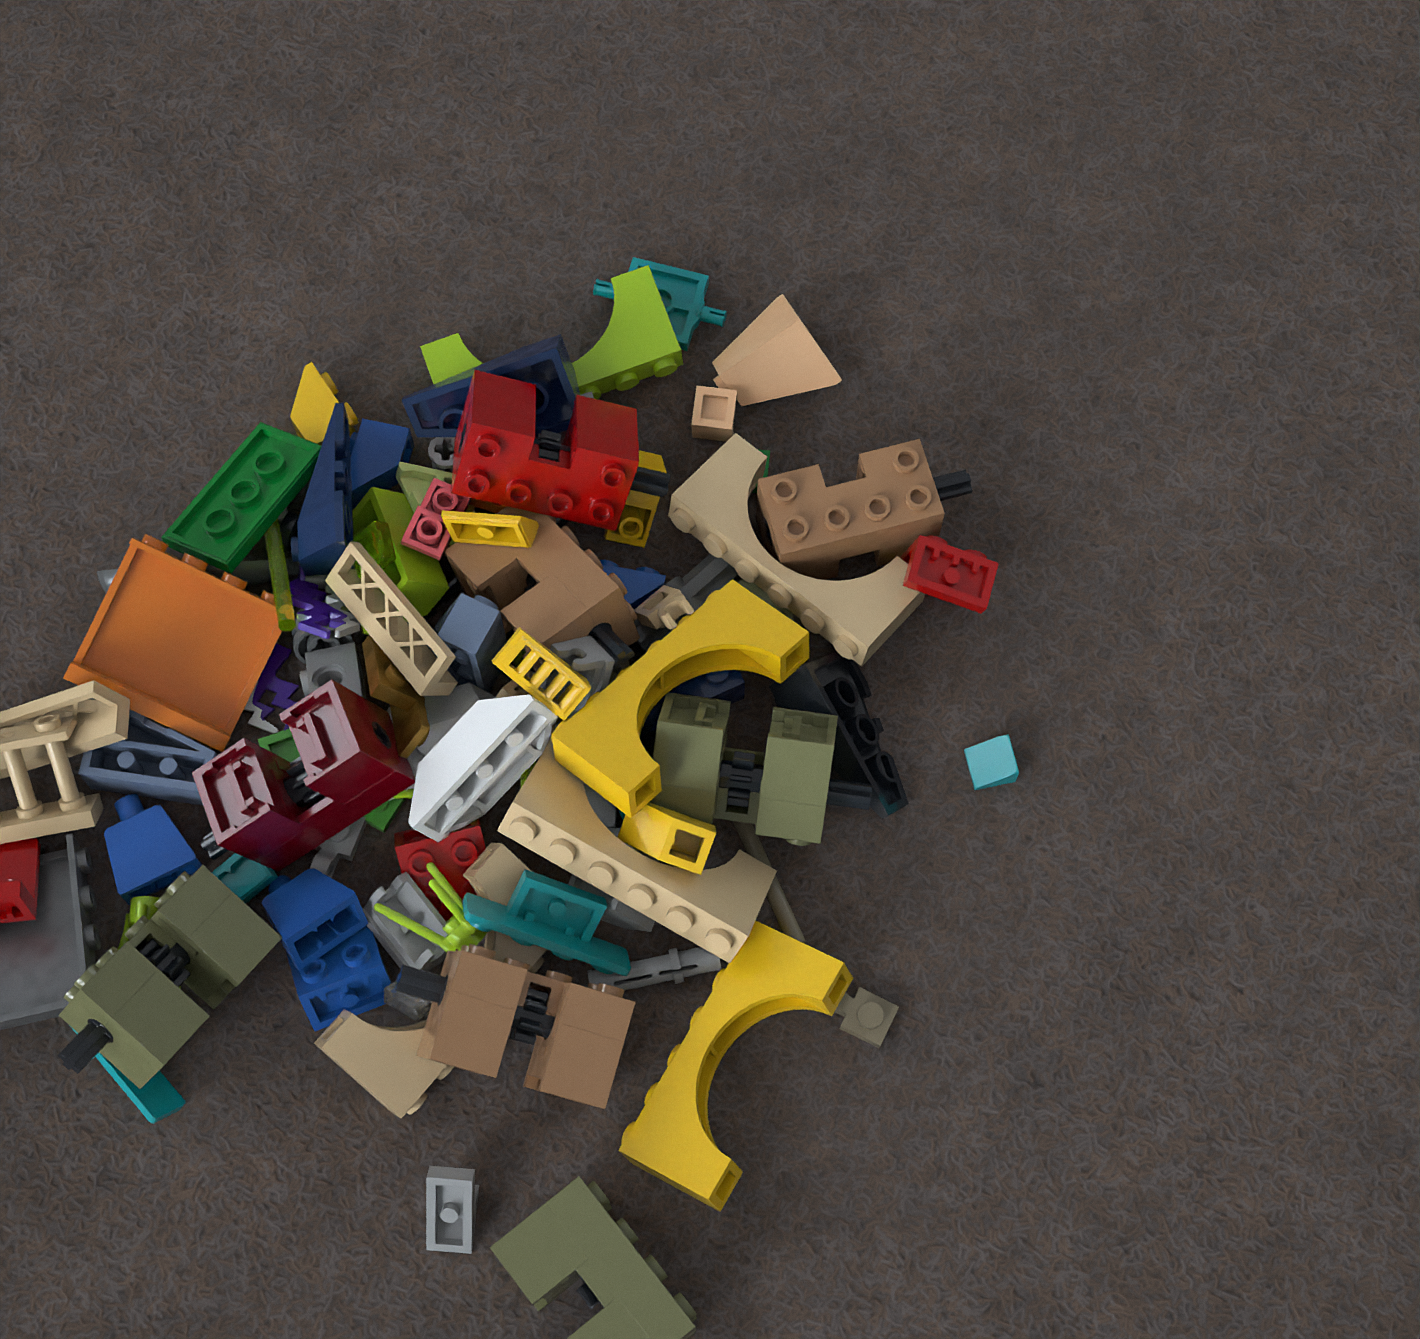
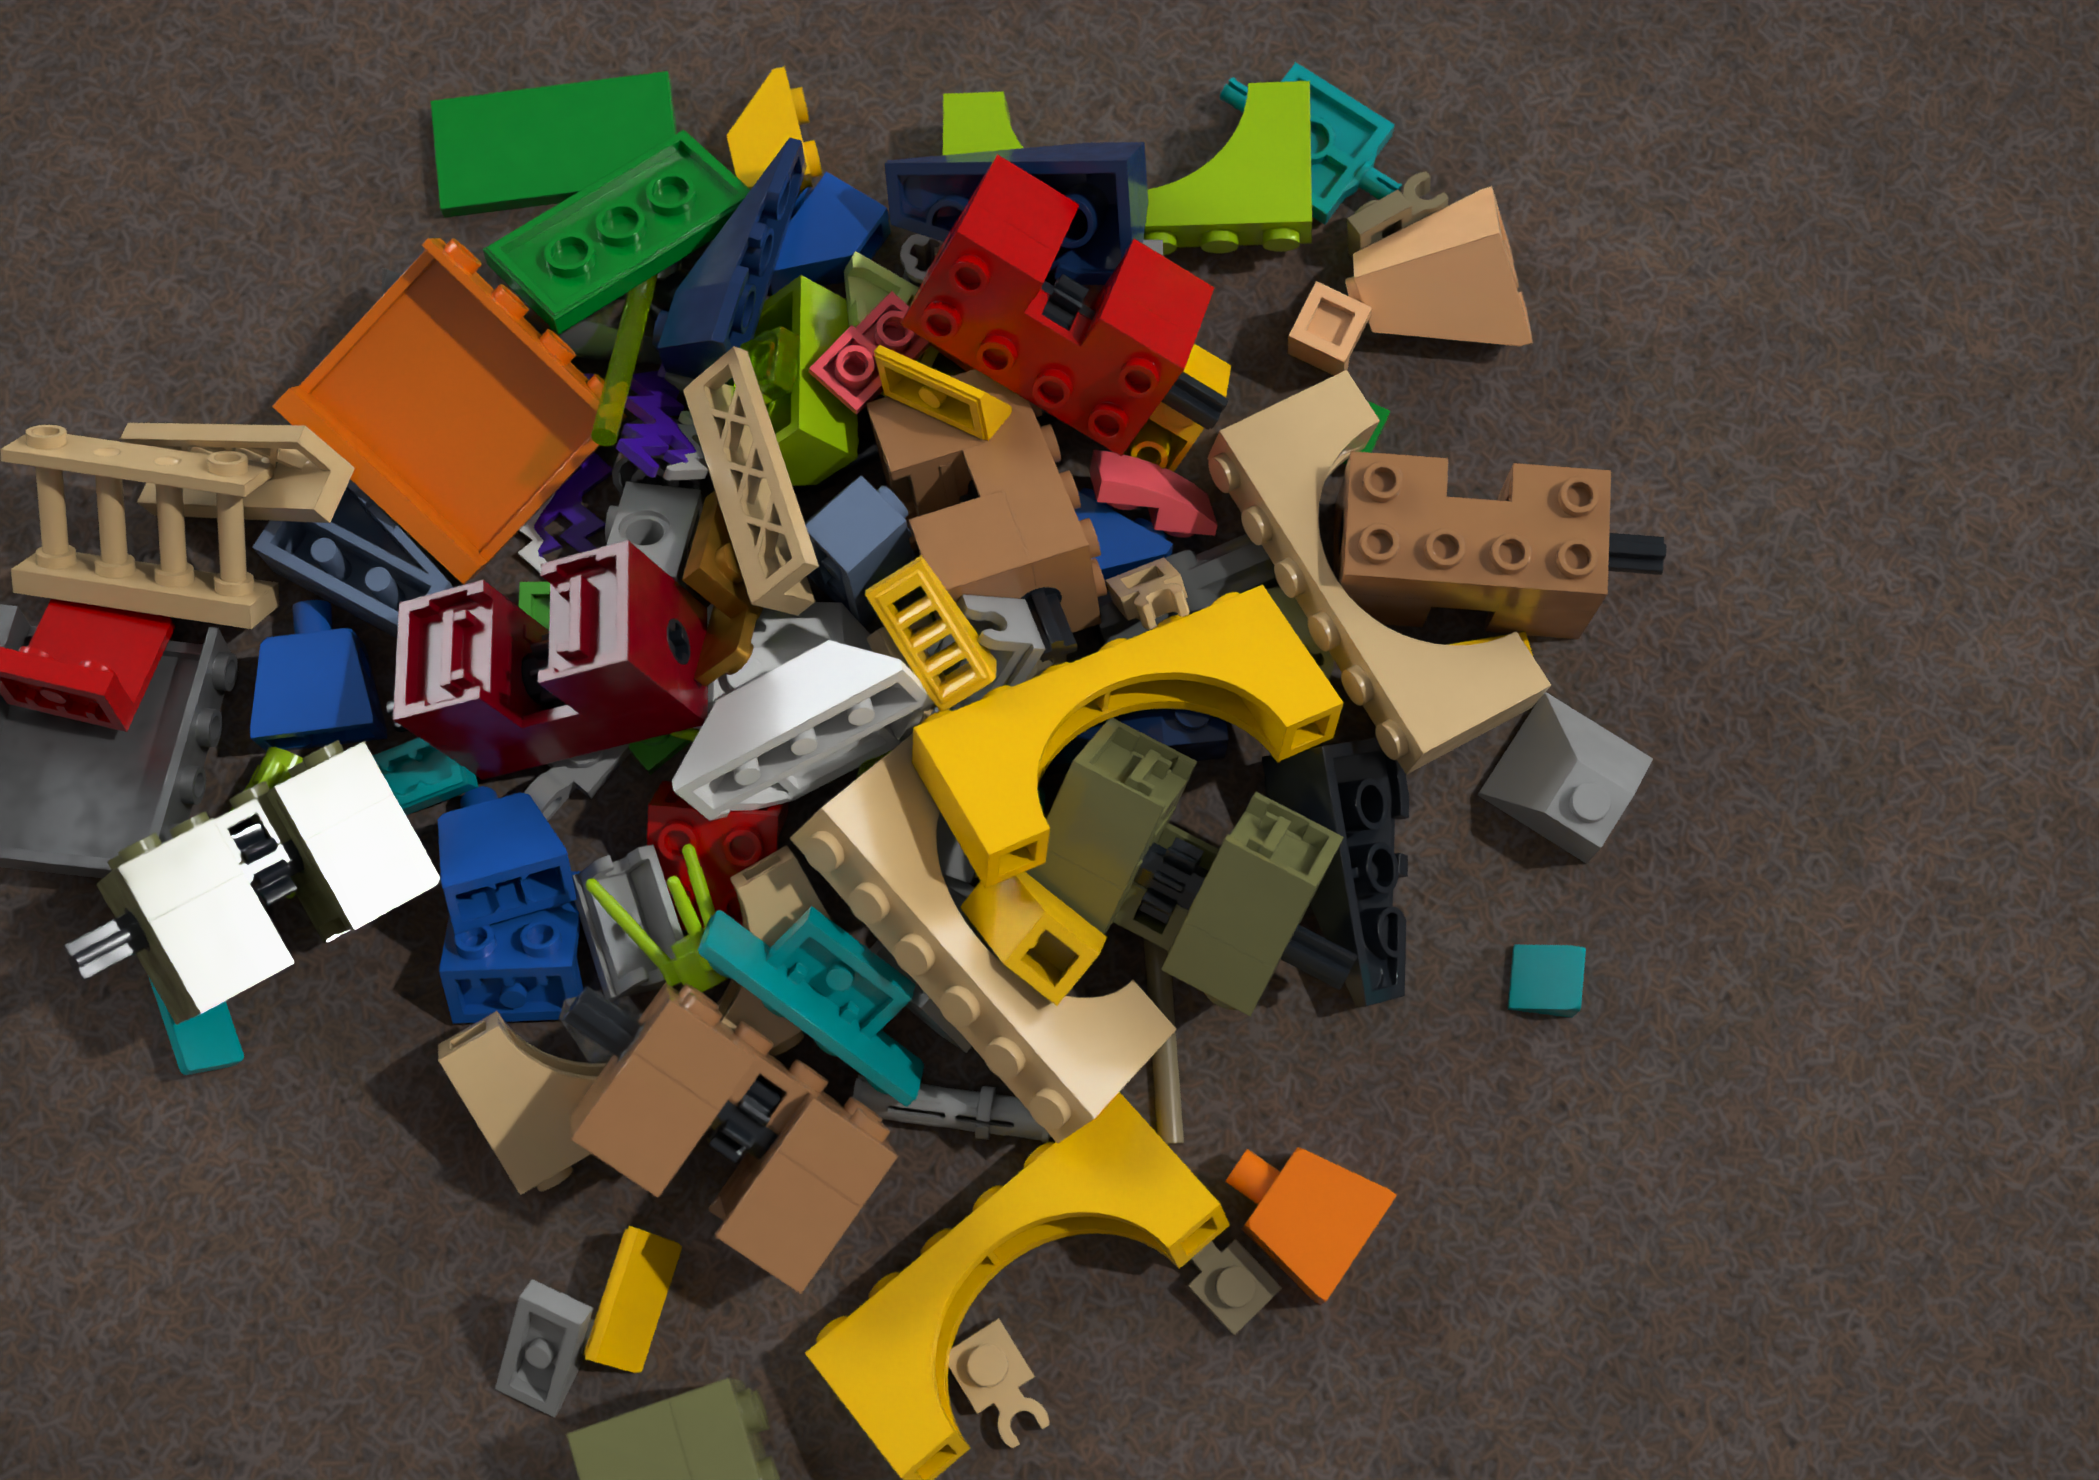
camera: 20 degrees right, 5 degrees up
red bracket [900,535,999,614] -> none
none -> green tile [431,71,677,218]
none -> yellow slope [584,1226,682,1373]
none -> tan plate [949,1318,1050,1448]
none -> coral slope [1089,450,1217,538]
none -> orange torso [1225,1147,1397,1305]
none -> dark tan plate [1347,172,1448,259]
none -> light grey slope [1478,692,1653,864]

